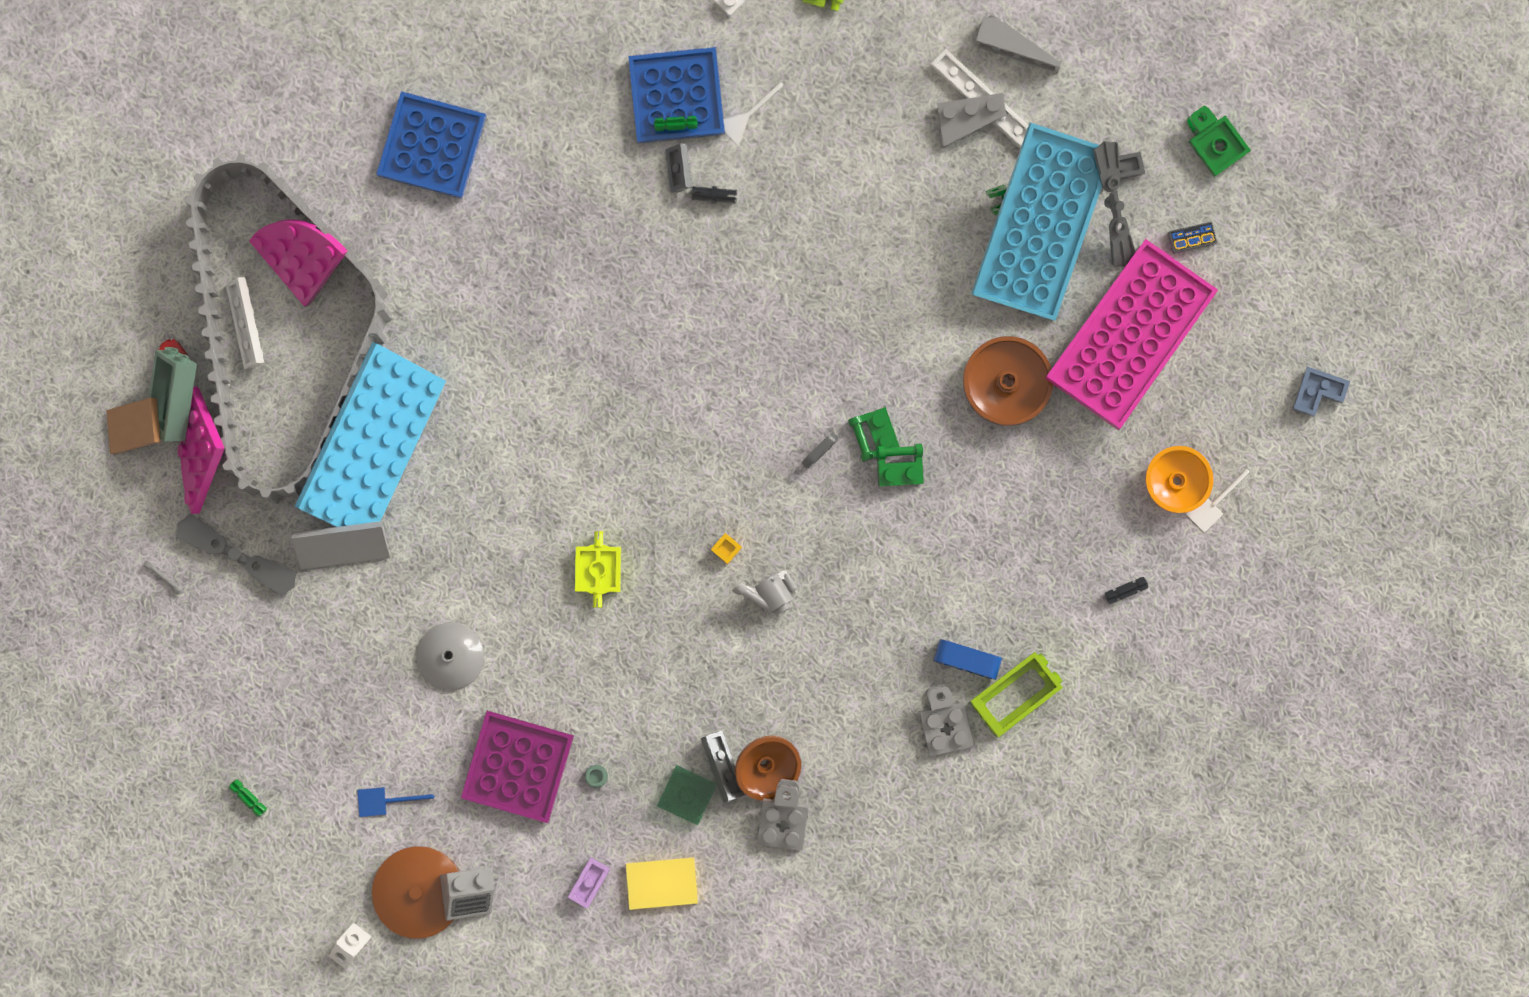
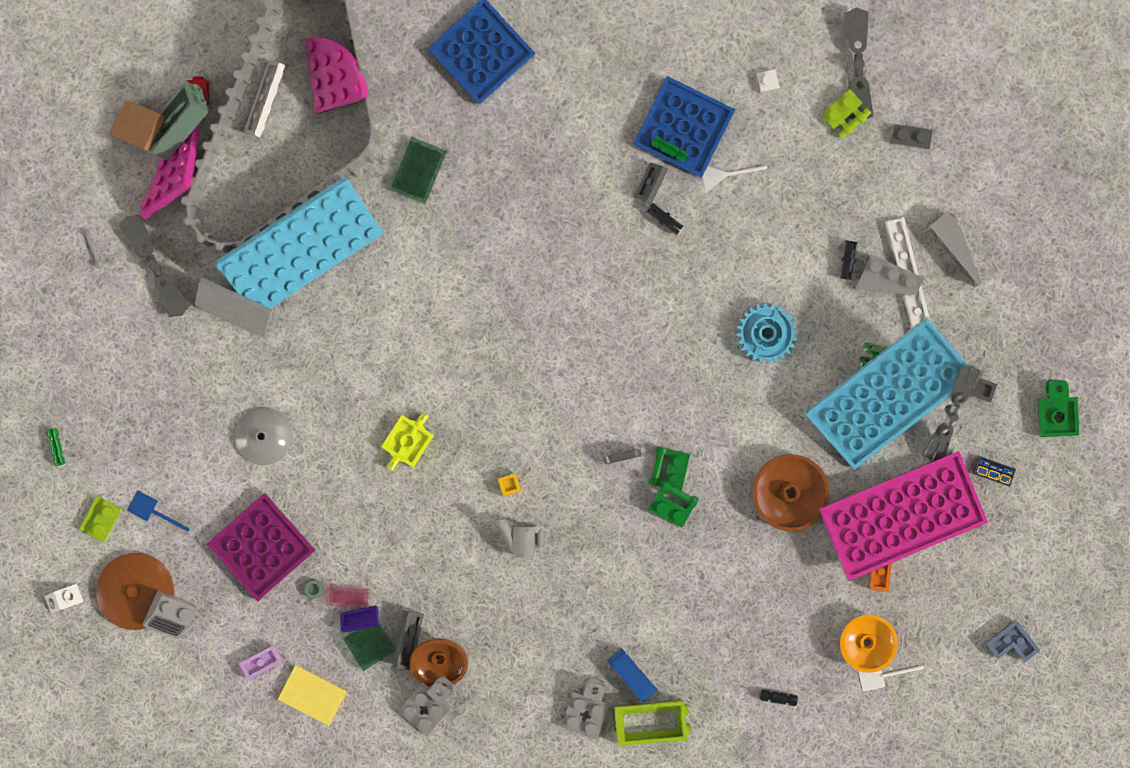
camera: 30 degrees right, 5 degrees up
none -> lime plate [79,496,123,543]
none -> clear pink tile [329,587,369,608]
none -> dark purple tile [340,605,379,633]
none -> clear green plate [390,137,447,205]
none -> medium azure gear [736,303,798,364]
none -> black pin [840,240,858,280]
none -> orange plate [869,563,892,592]

